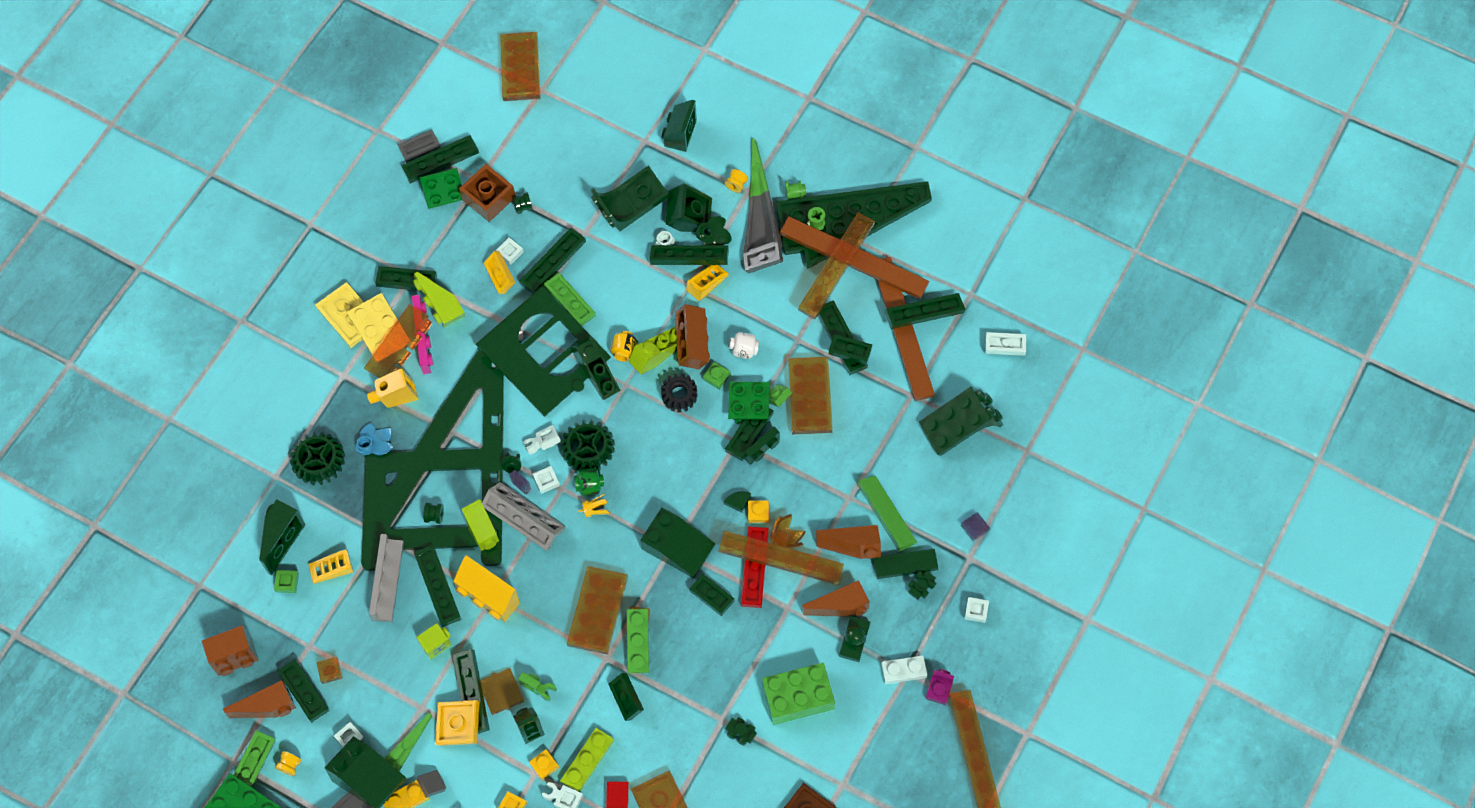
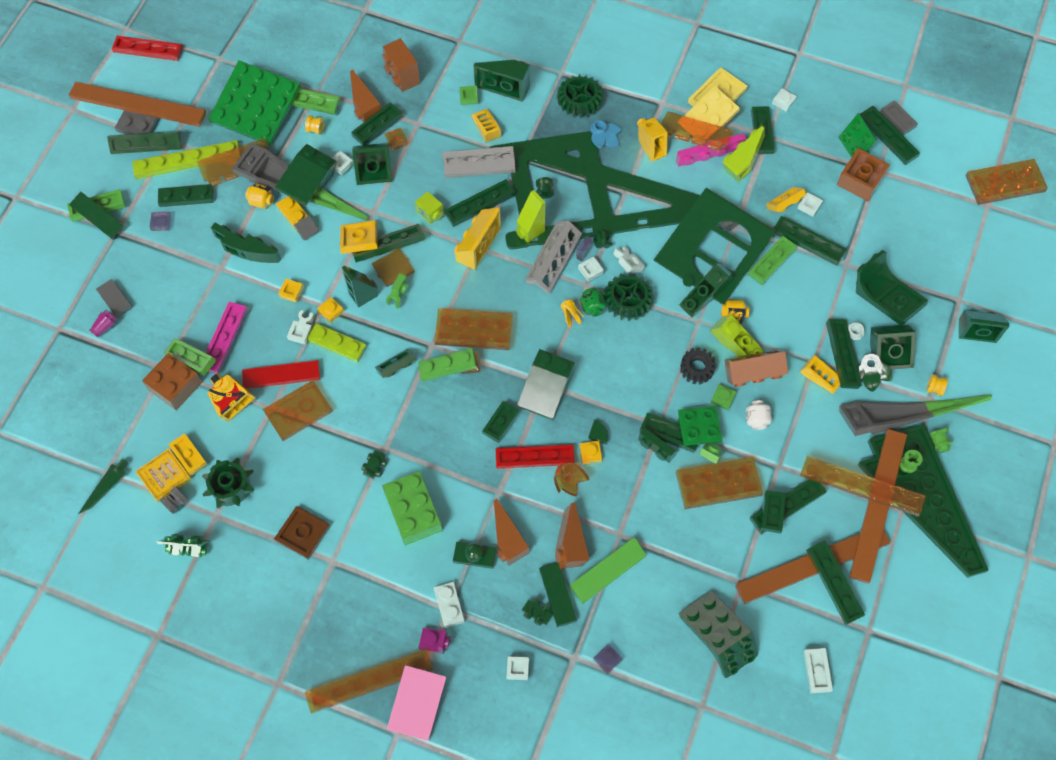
camera: 80 degrees right, 0 degrees up
dark green wheel [513,192,533,214] -> none
clear orange plate [718,531,844,585] -> none
none -> dark green slope [352,143,392,185]
none -> bright pink tile [387,665,446,741]
none -> light aqua plate [772,88,797,112]

